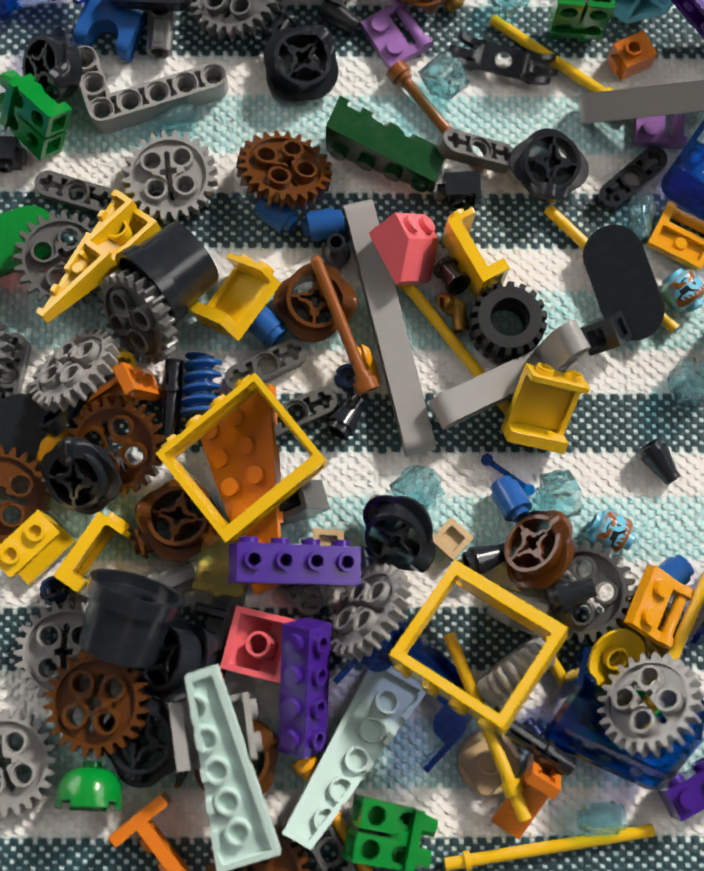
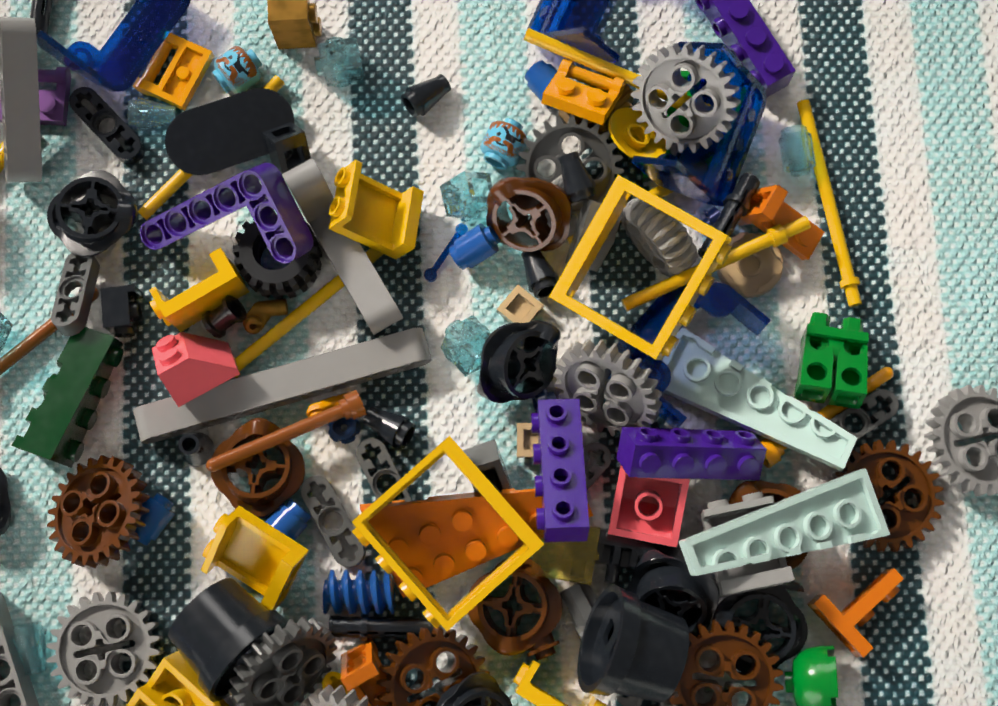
camera: 85 degrees left, 0 degrees up
blue brick [301,207,346,242] -> none
none -> dark purple beam [140,163,313,264]

